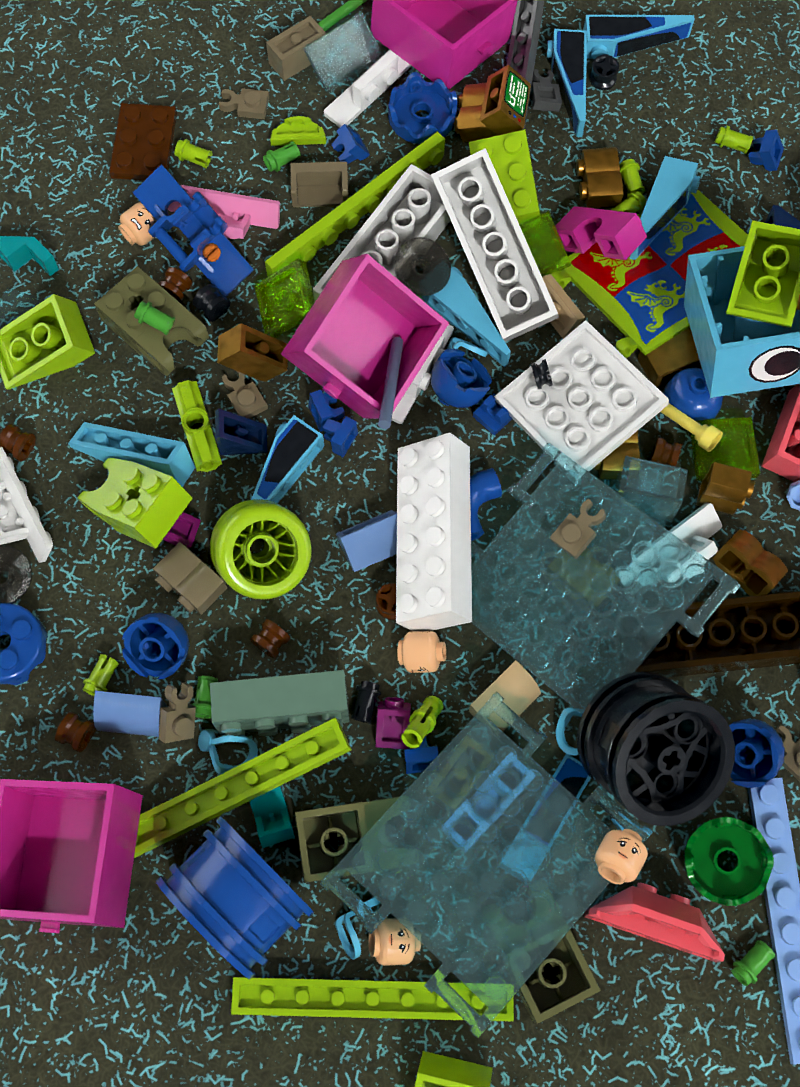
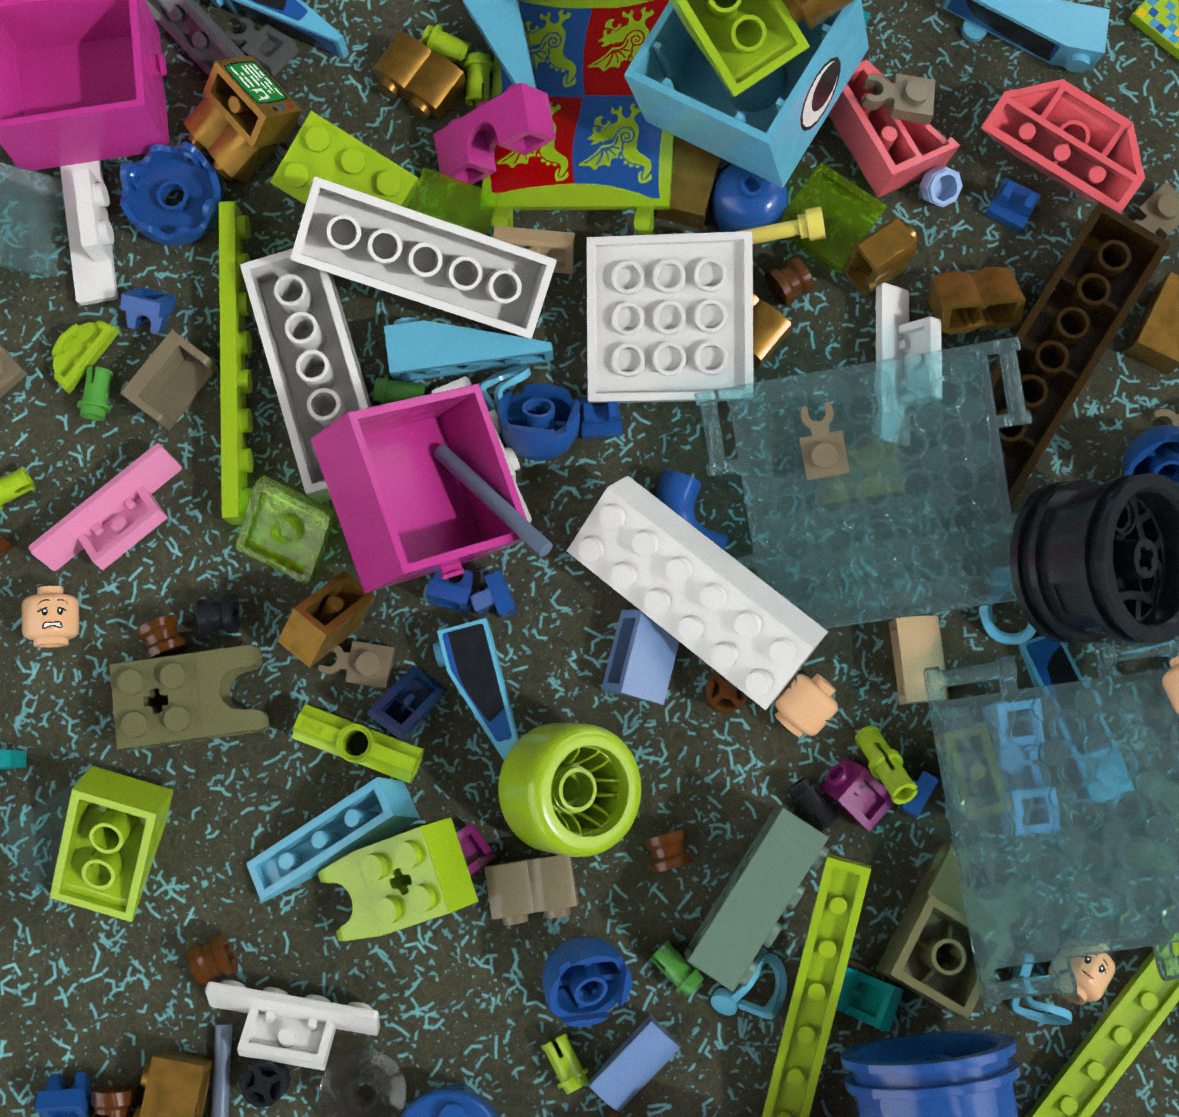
camera: 45 degrees left, 10 degrees up
blue piece [133,164,254,297] -> none
bright green pin [134,301,175,335] -> none
dark tan plate [158,682,196,743] -> none
clear smoke dish [394,237,451,296] -> none
black bush [531,359,553,390] -> none
clear light blue brick [609,456,688,528] -> none

